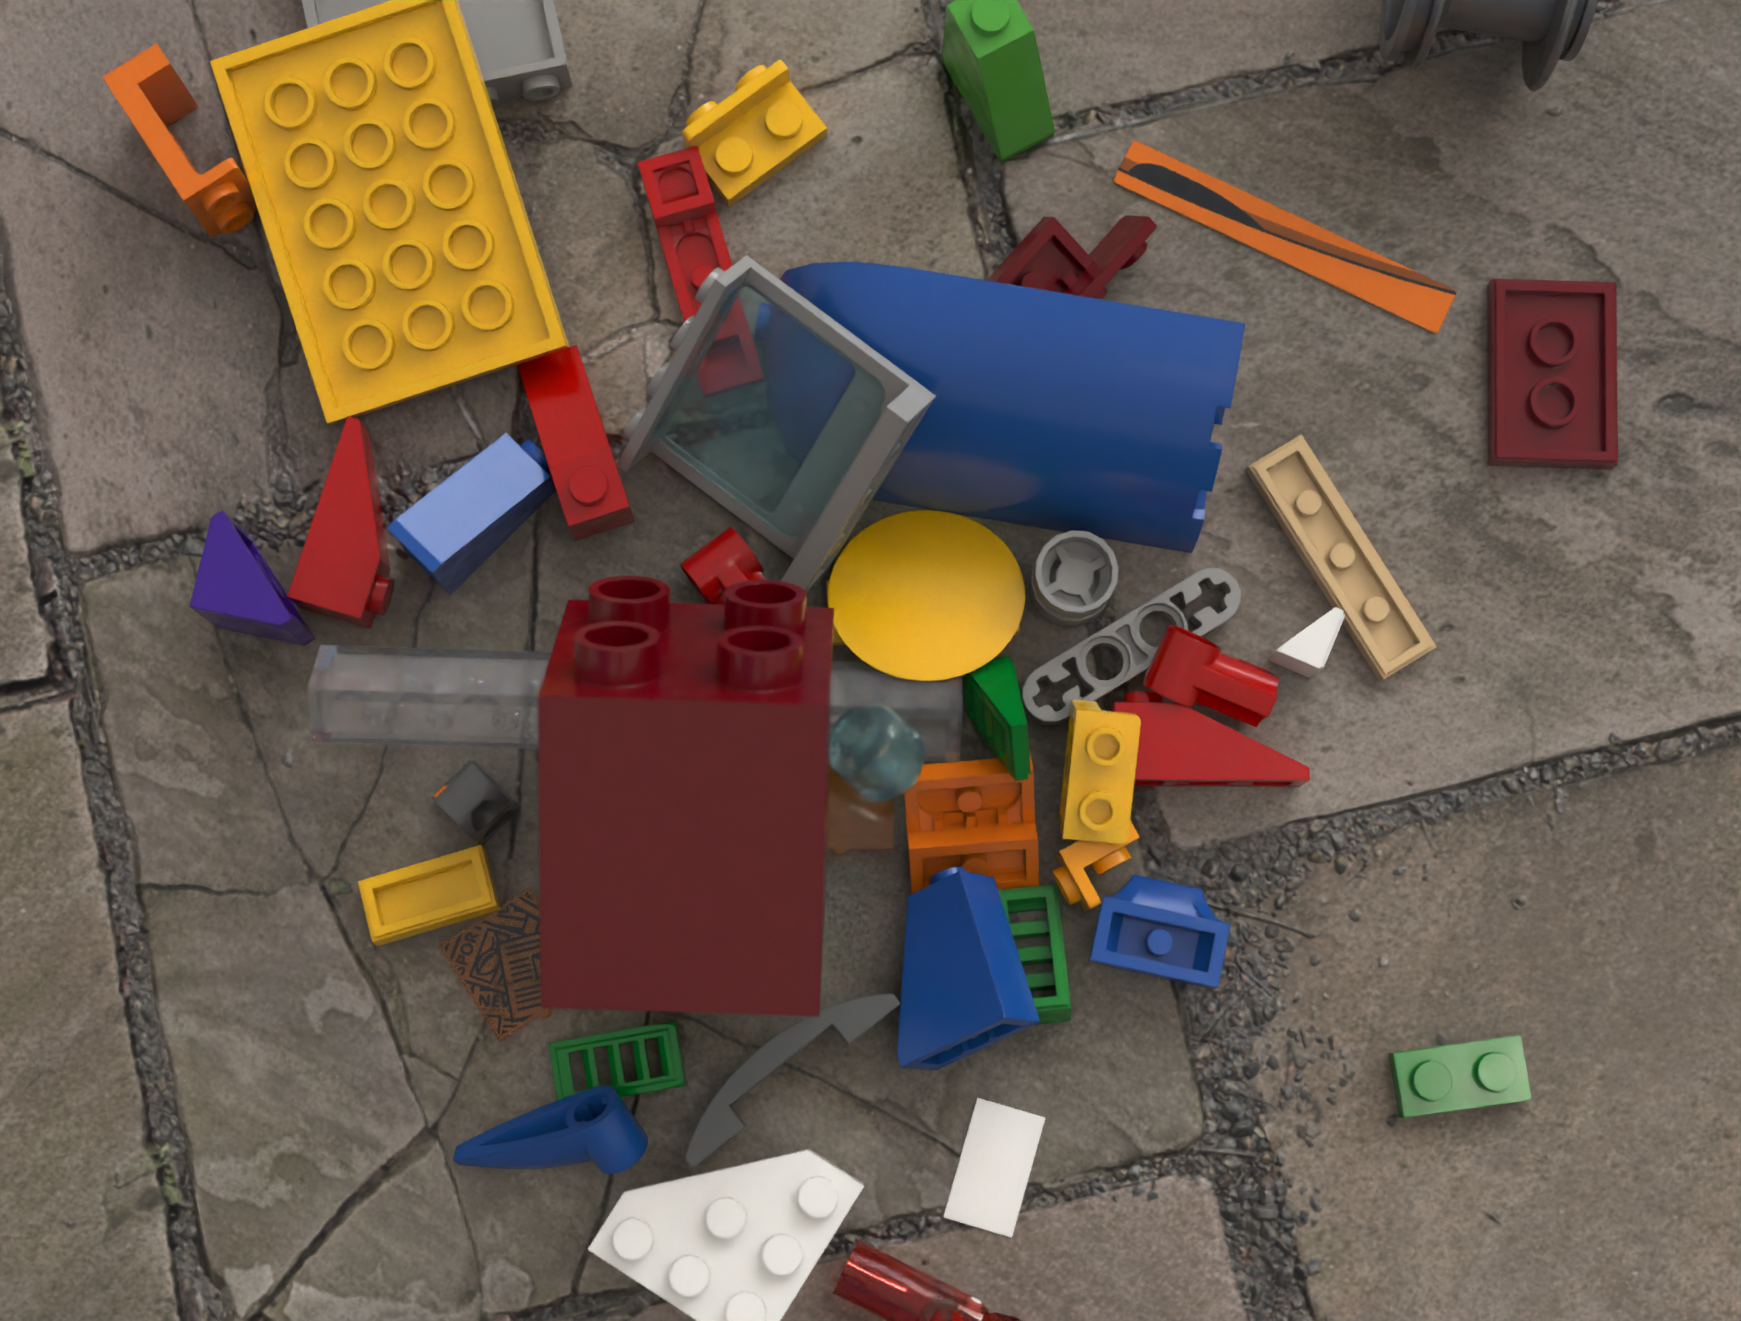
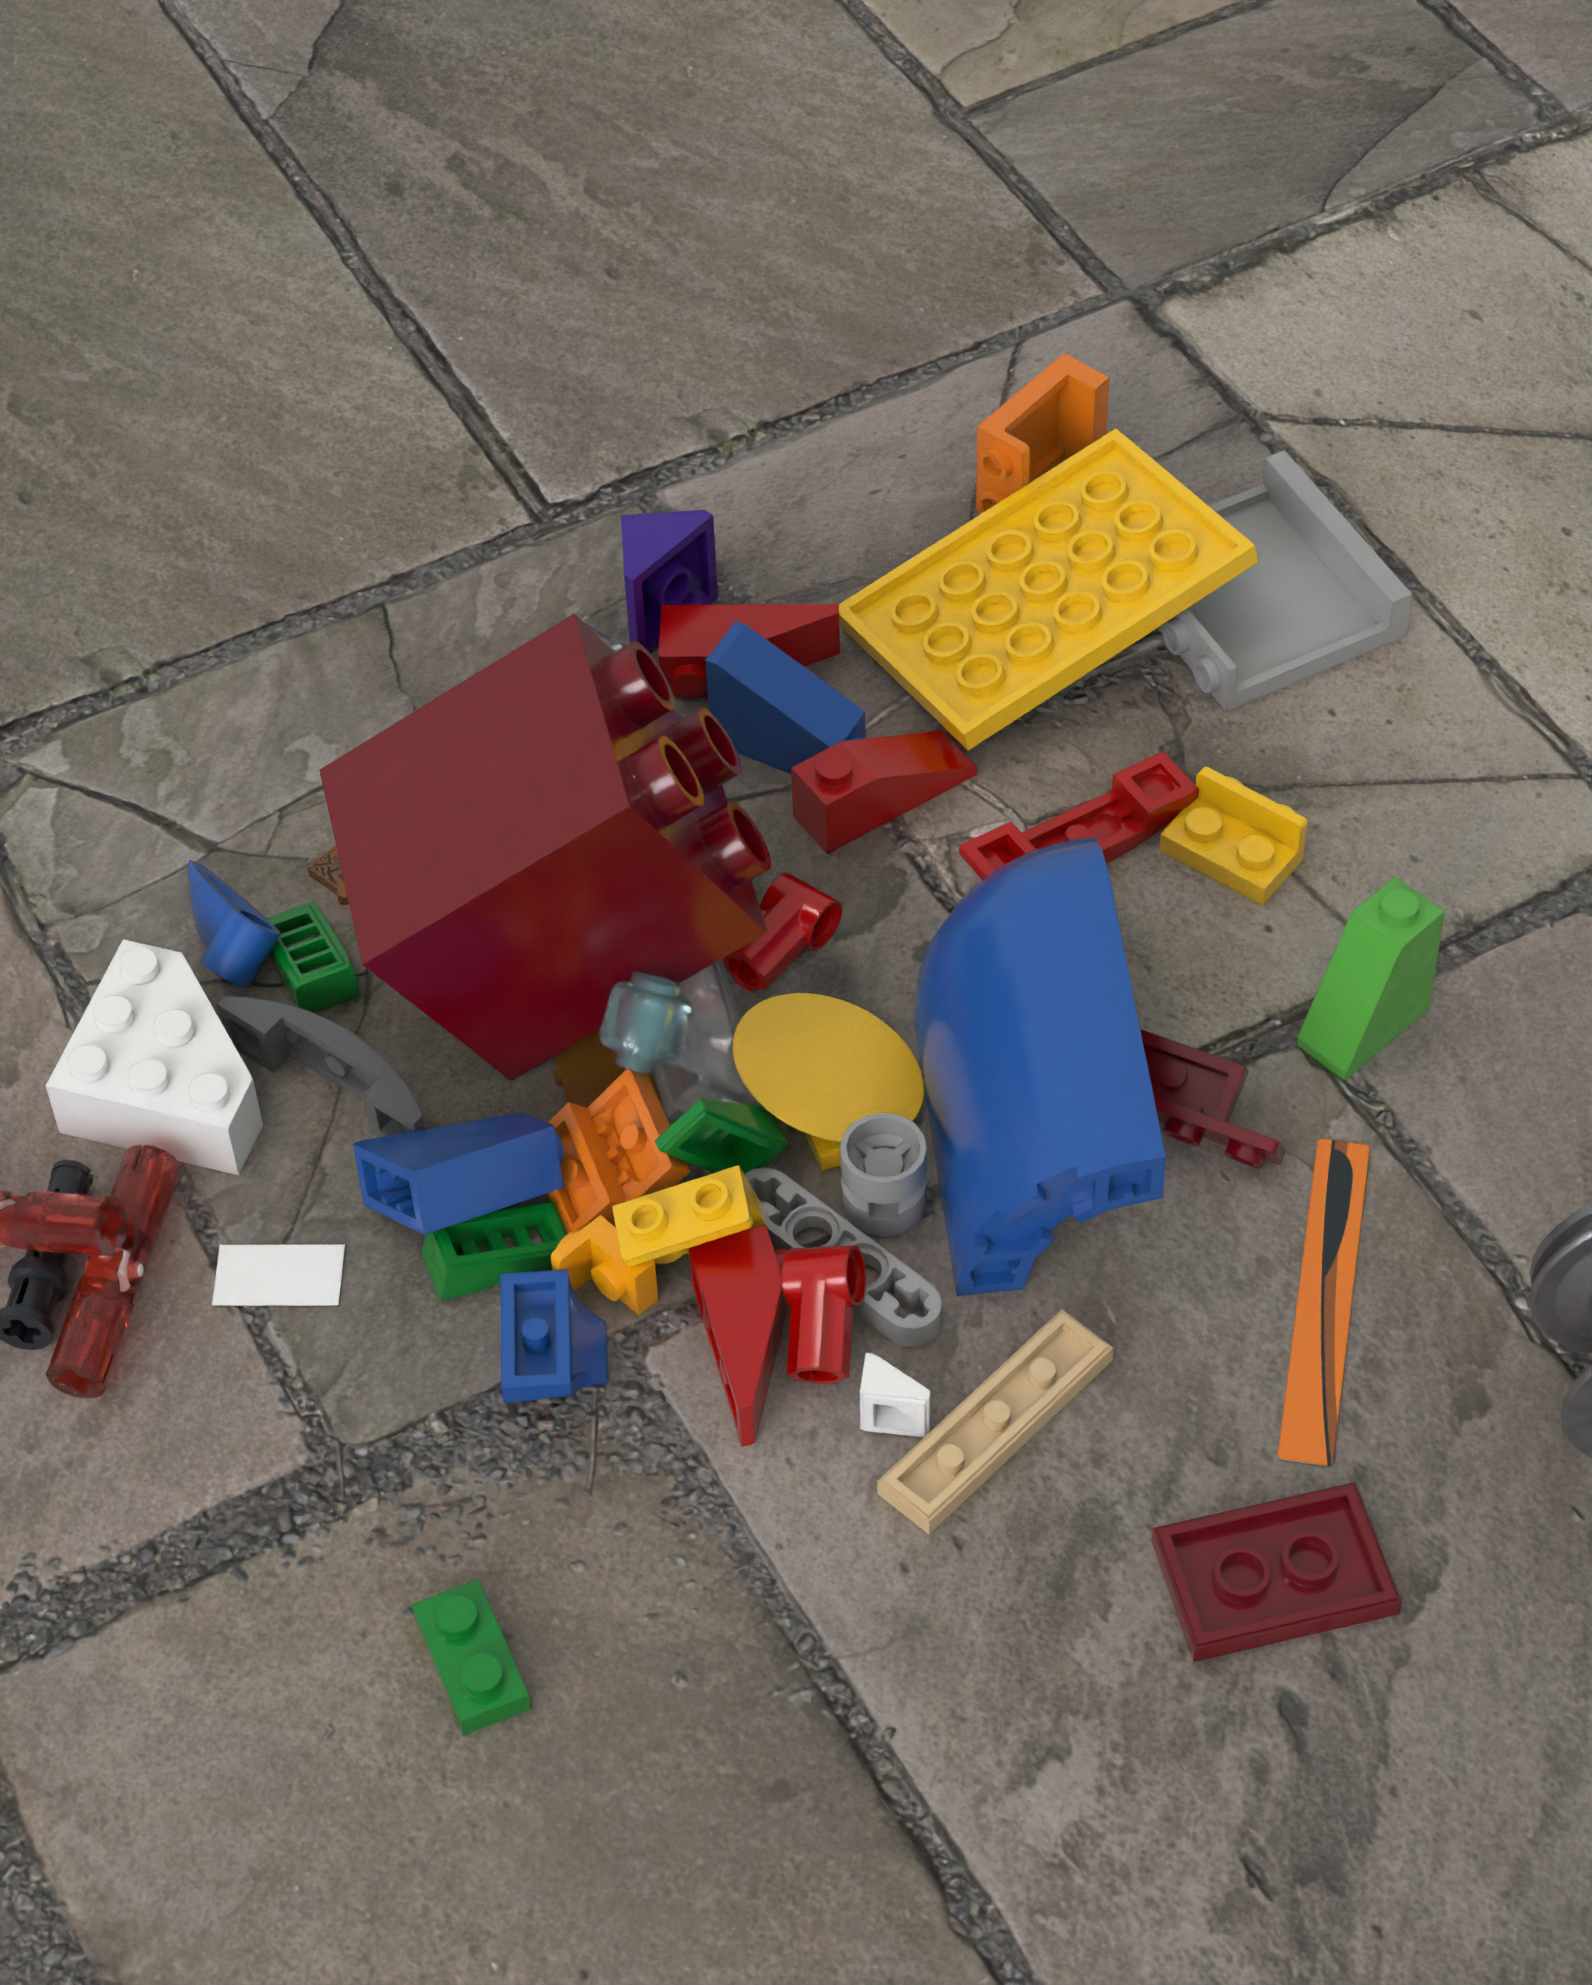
camera: 80 degrees right, 30 degrees down
clear light blue panel [617,255,936,593] -> none

